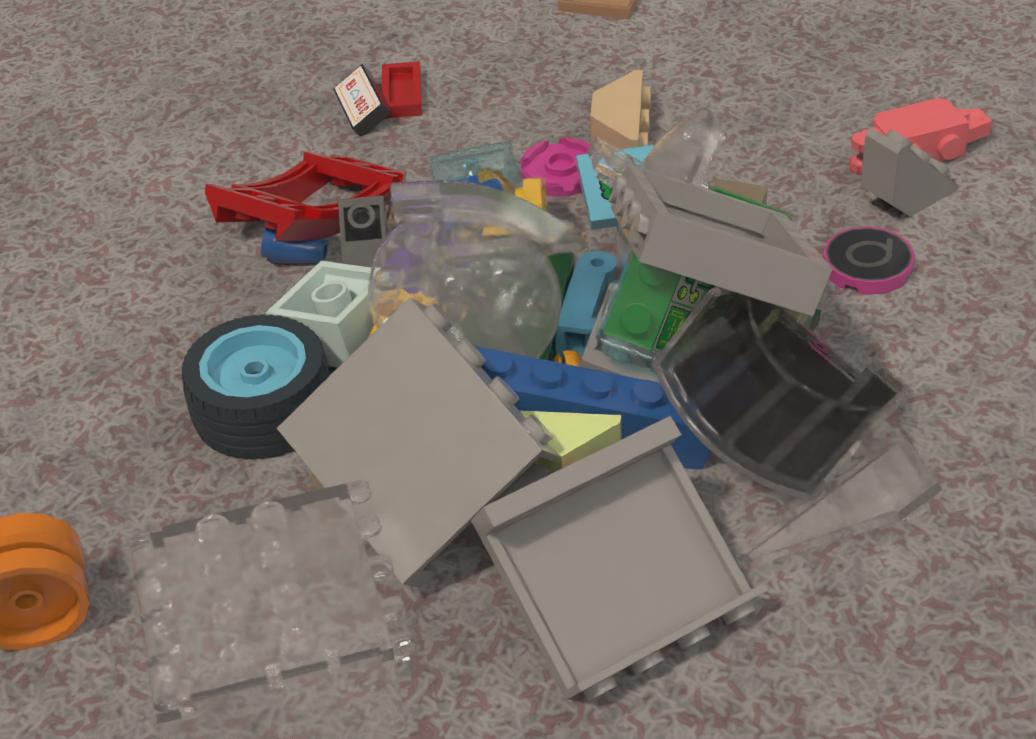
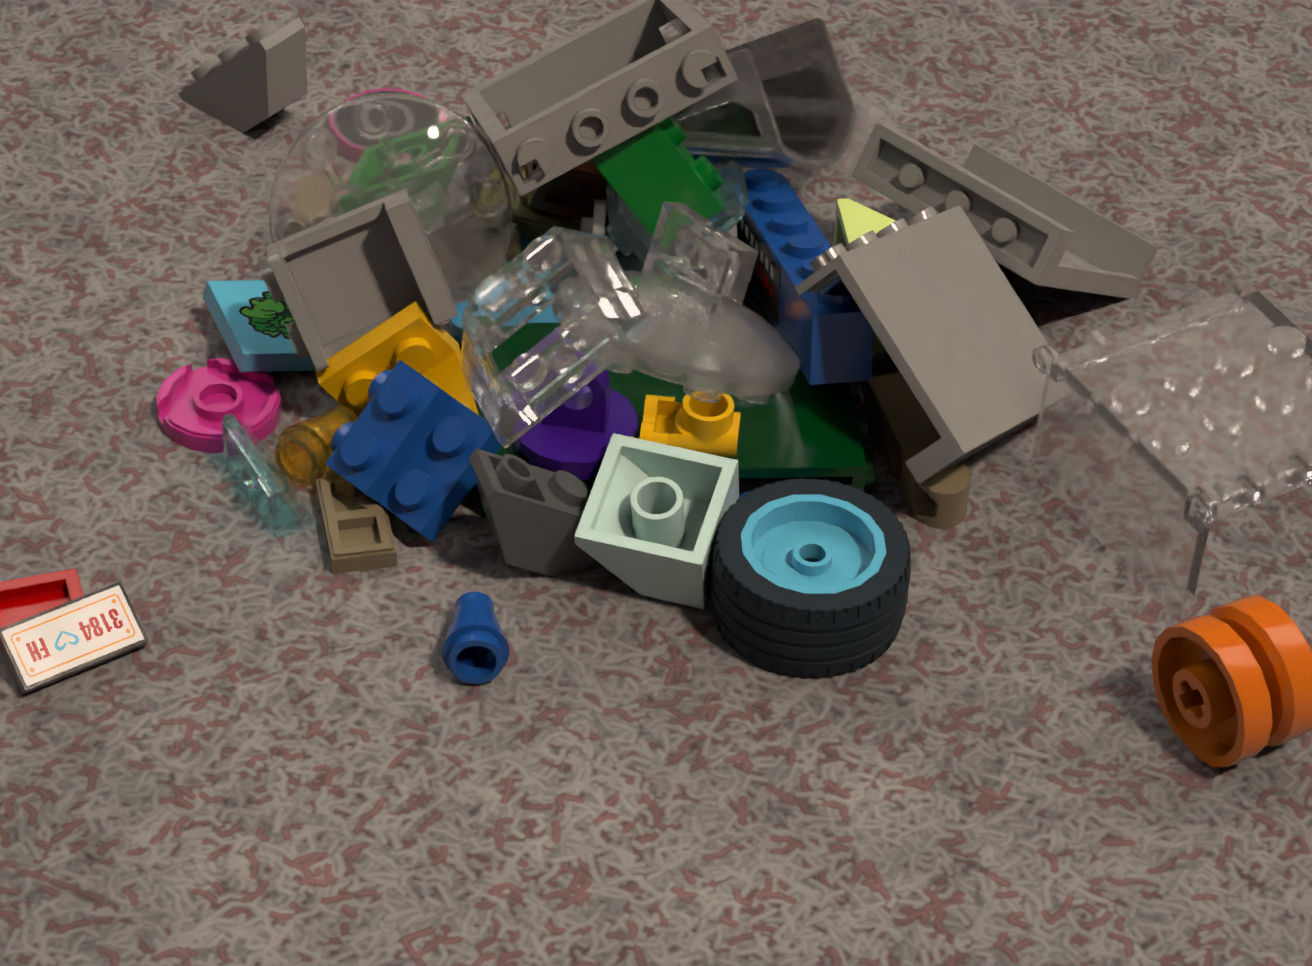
camera: 110 degrees left, 0 degrees up
red wedge [205,152,407,242] -> none
tan slope [590,70,651,152] -> none
coral hinge [849,98,992,175] -> none
none -> light grey panel [260,188,458,372]

